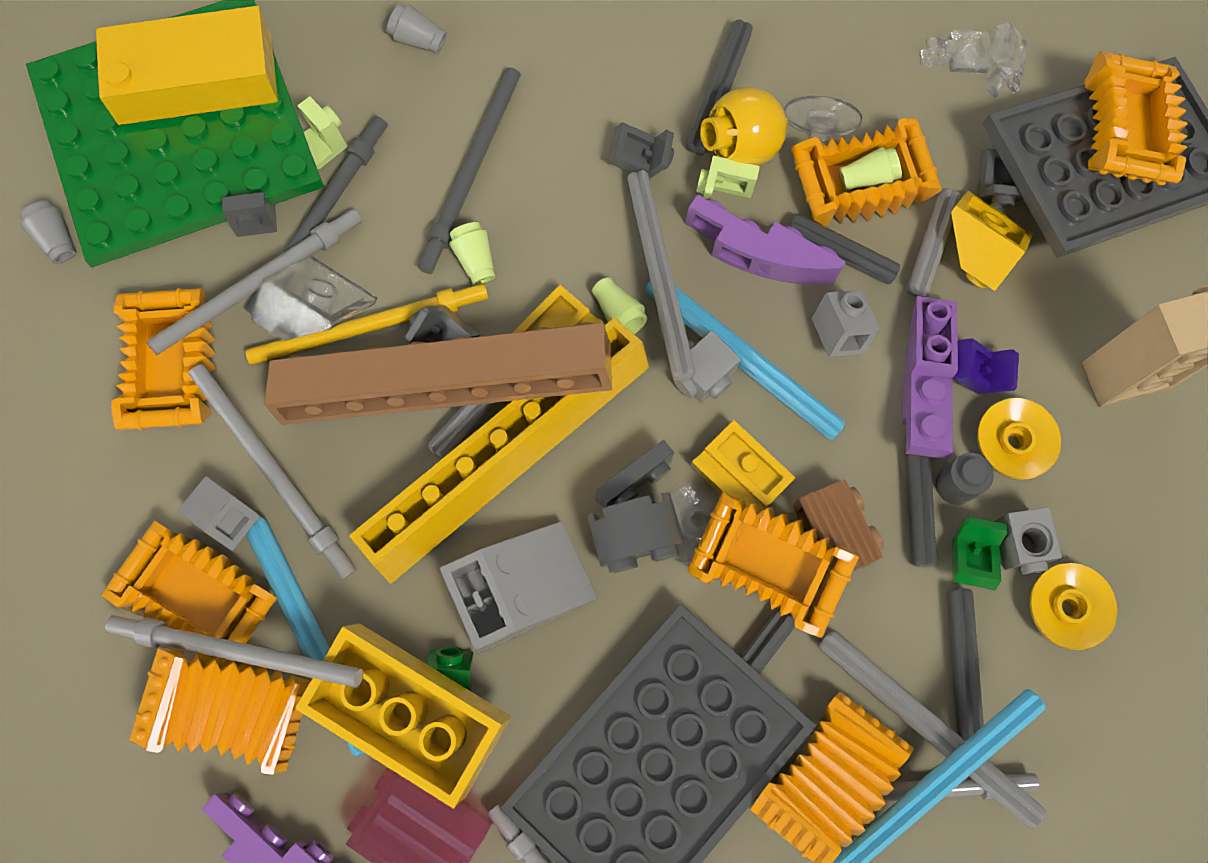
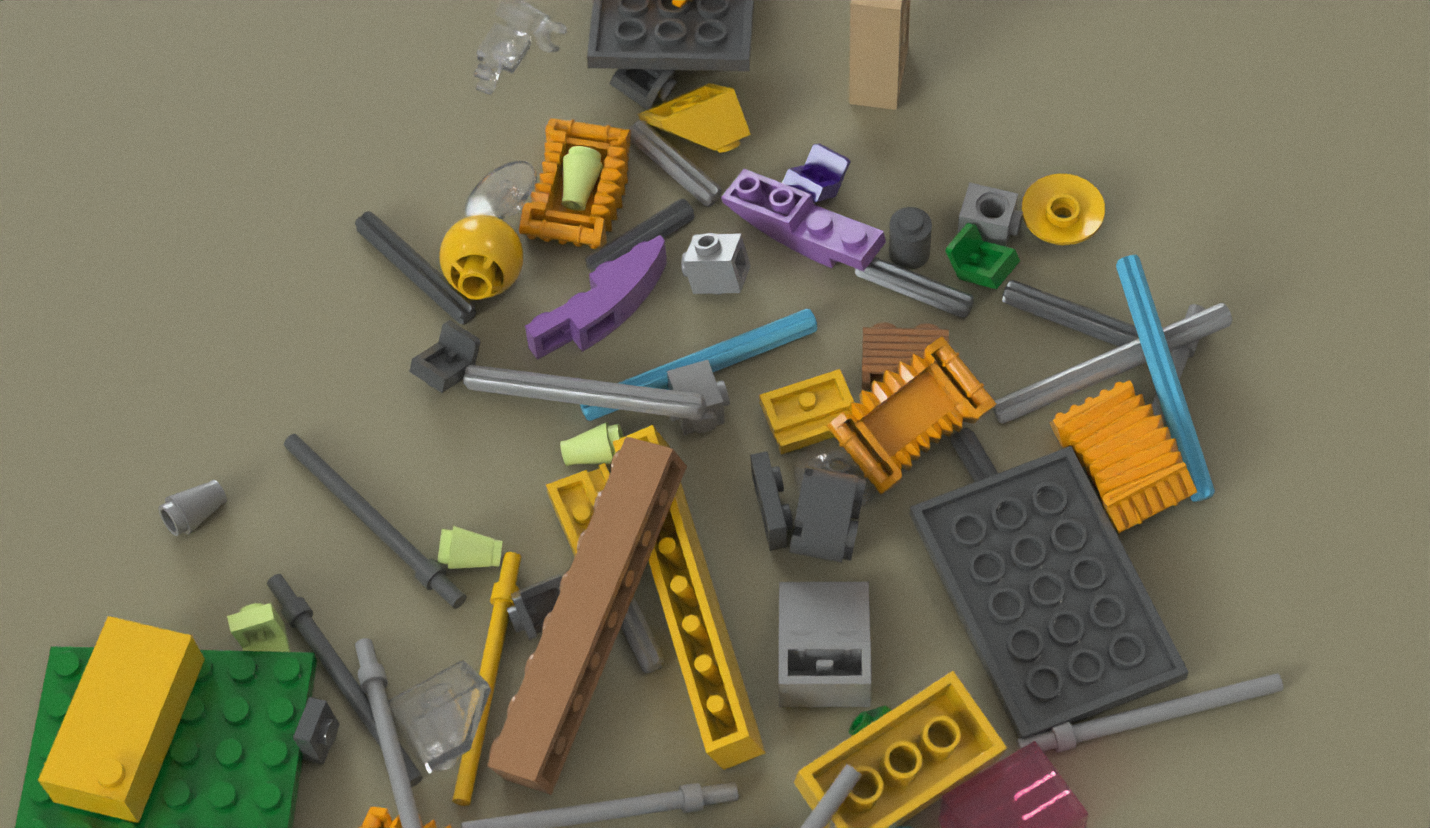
camera: 55 degrees left, 15 degrees down
yellowish green bracket [696,155,760,199] -> none
yellow dish [977,398,1061,480] -> none

